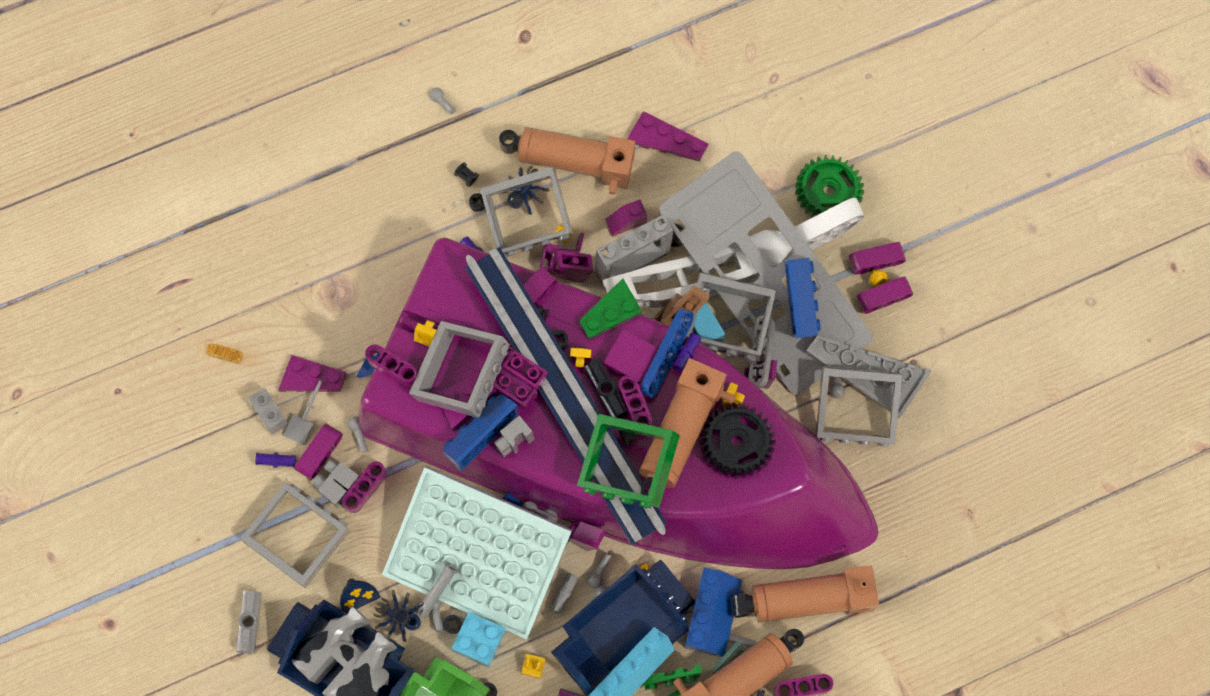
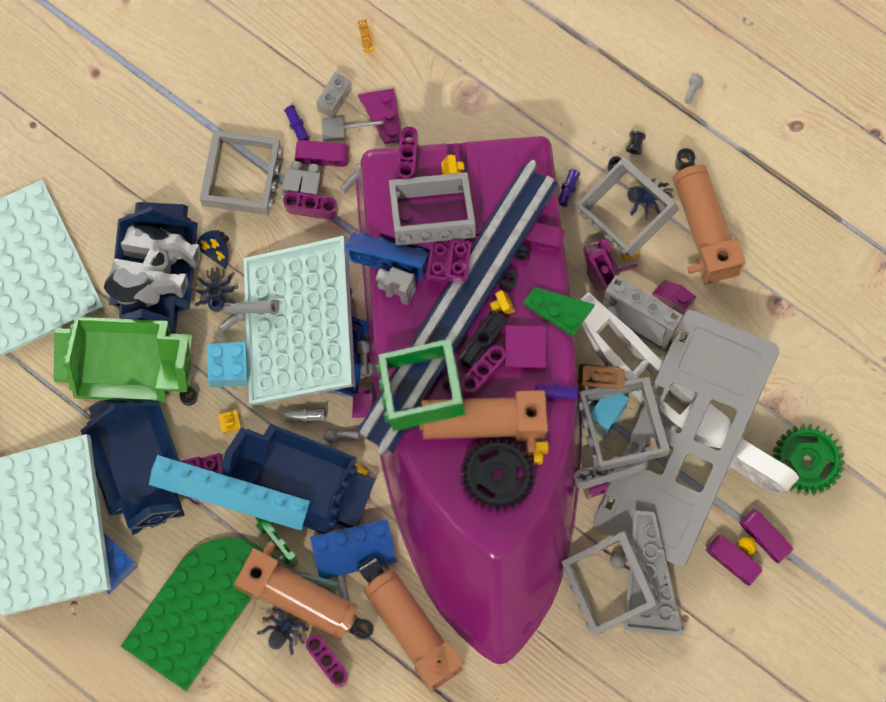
camera: 65 degrees right, 0 degrees up
light grey piece [236,591,262,654] -> none
black bush [444,615,462,634] -> none
magenta wing [627,111,709,162] -> none
blue beam [640,309,694,398] -> none
blue slope [784,258,821,338] -> none

